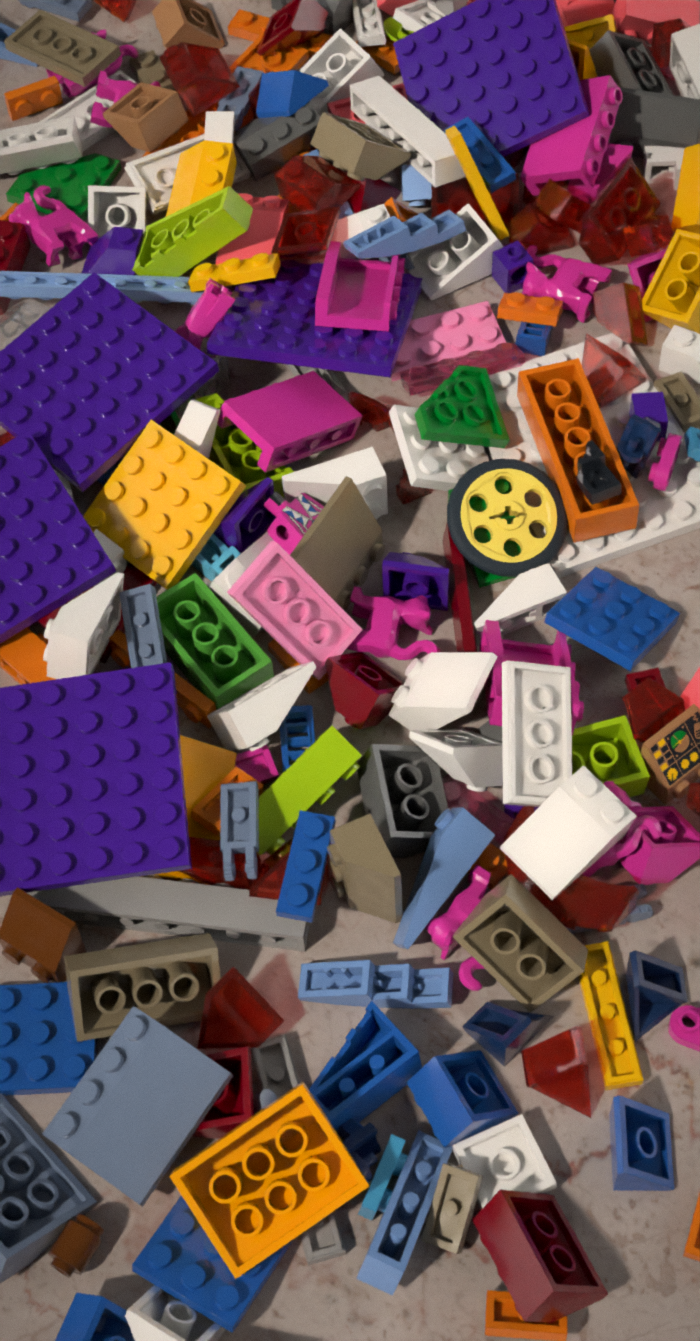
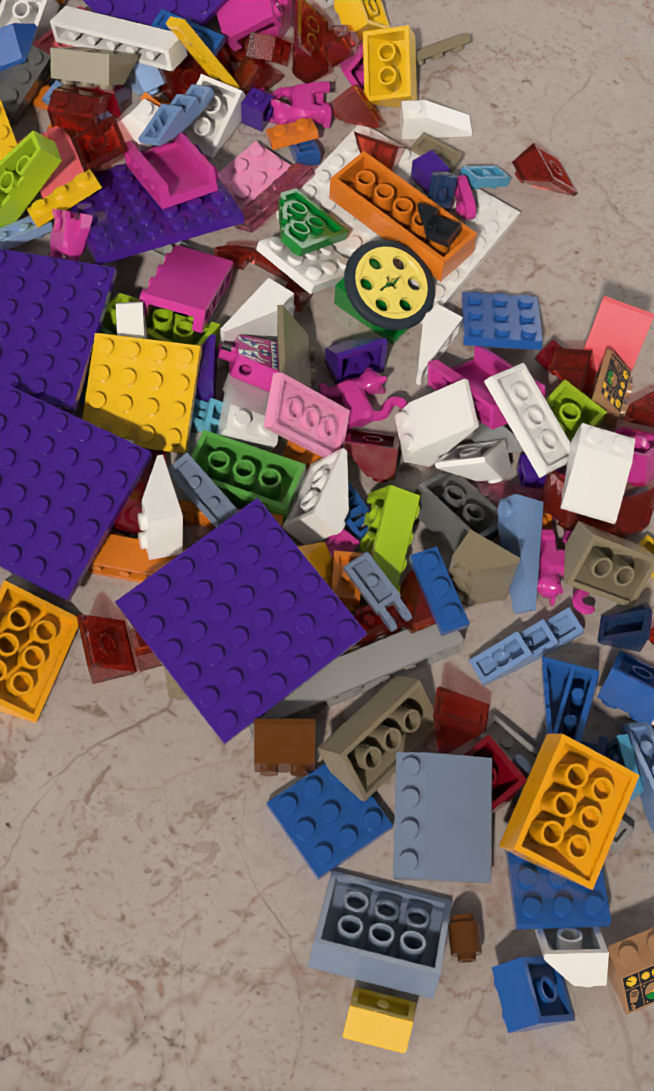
camera: 40 degrees left, 5 degrees up
dark red tile [442,524,481,705] -> none

